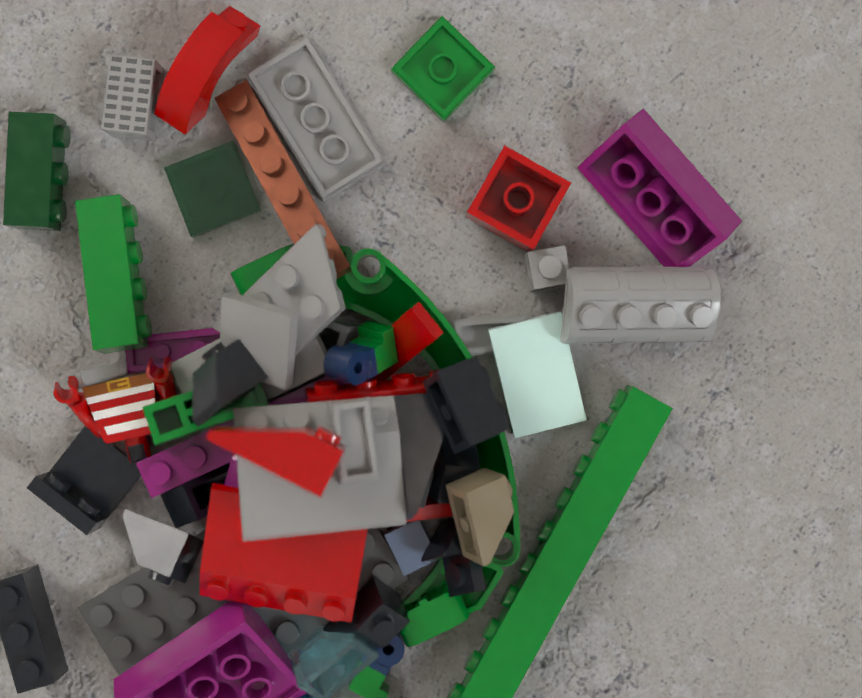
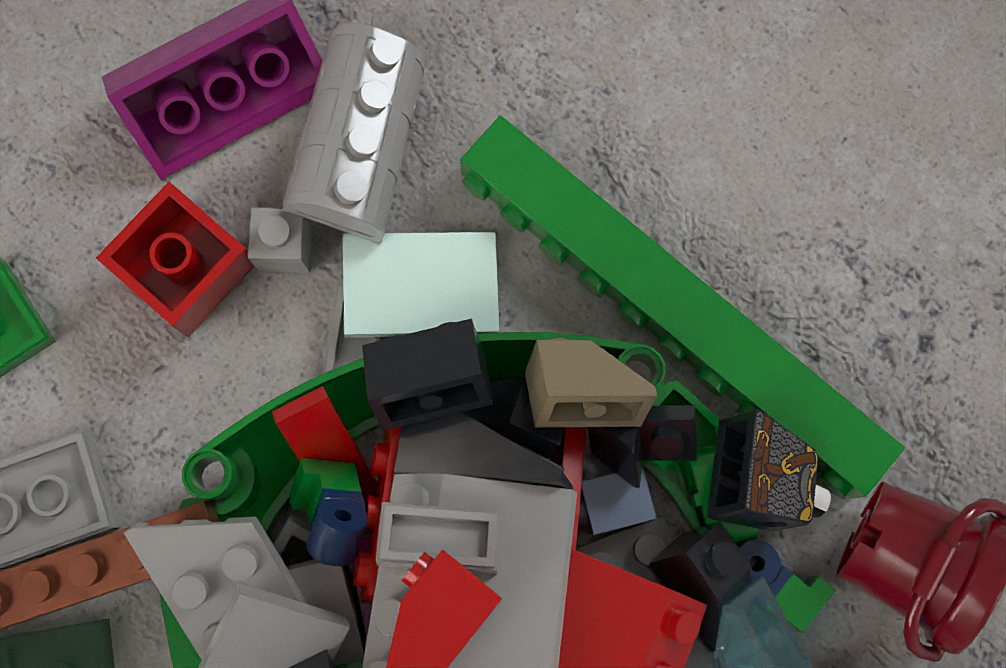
camera: 75 degrees left, 10 degrees down
none -> torso [706,409,831,531]

